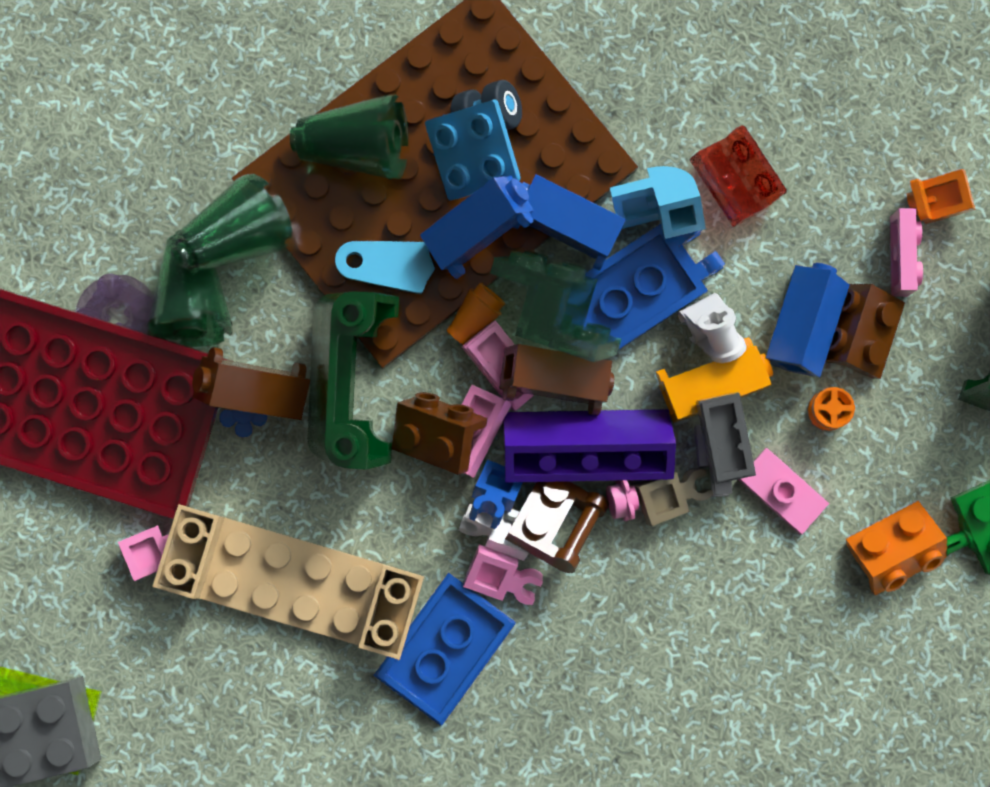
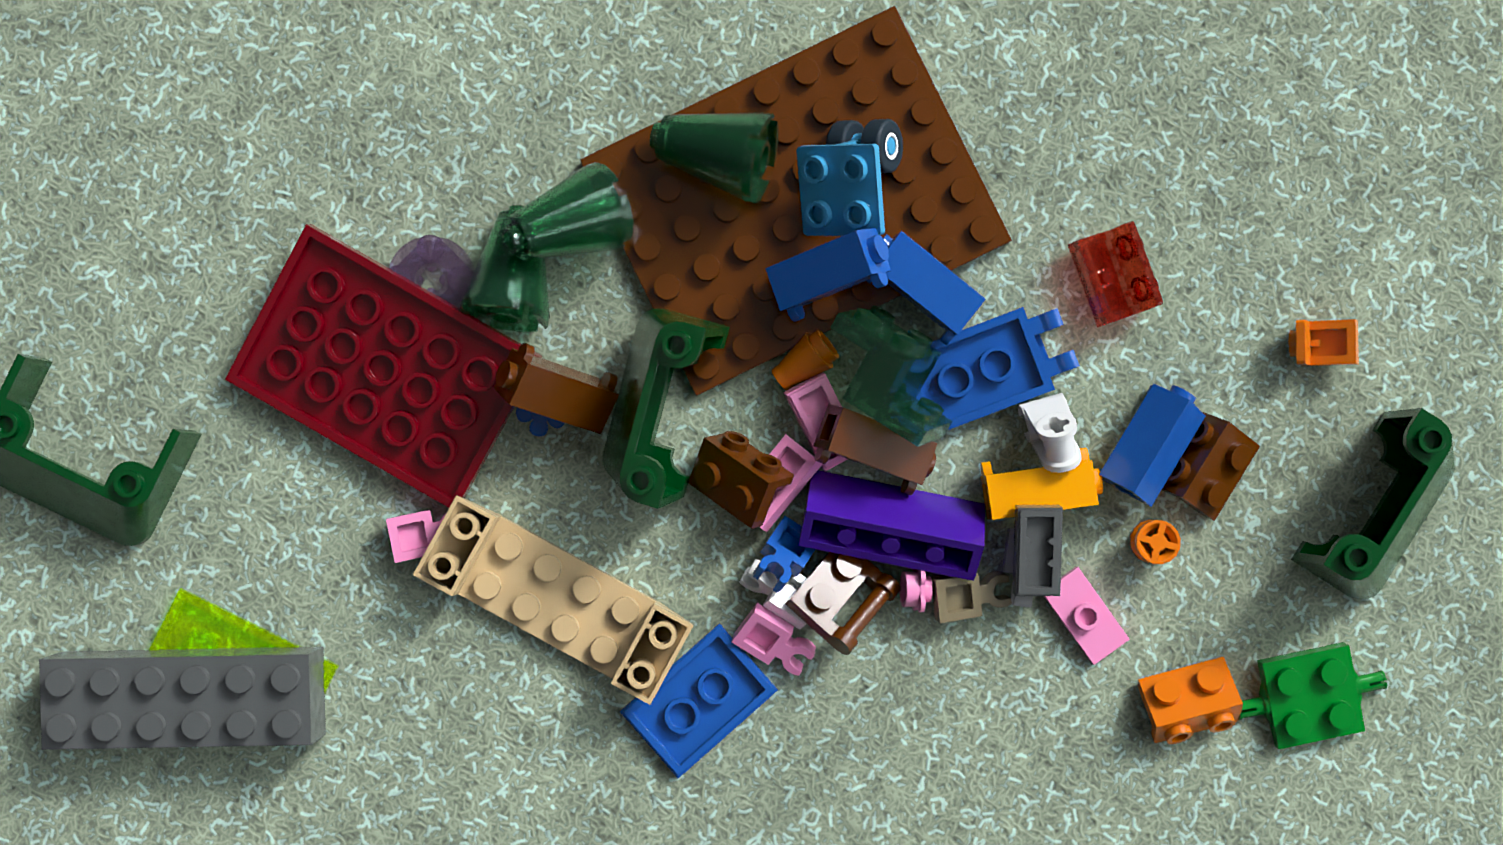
camera: 15 degrees right, 5 degrees up
medium azure piece [335,241,435,294] -> none
medium azure brick [610,166,706,239] -> none
bright pink plate [890,208,923,297] -> none

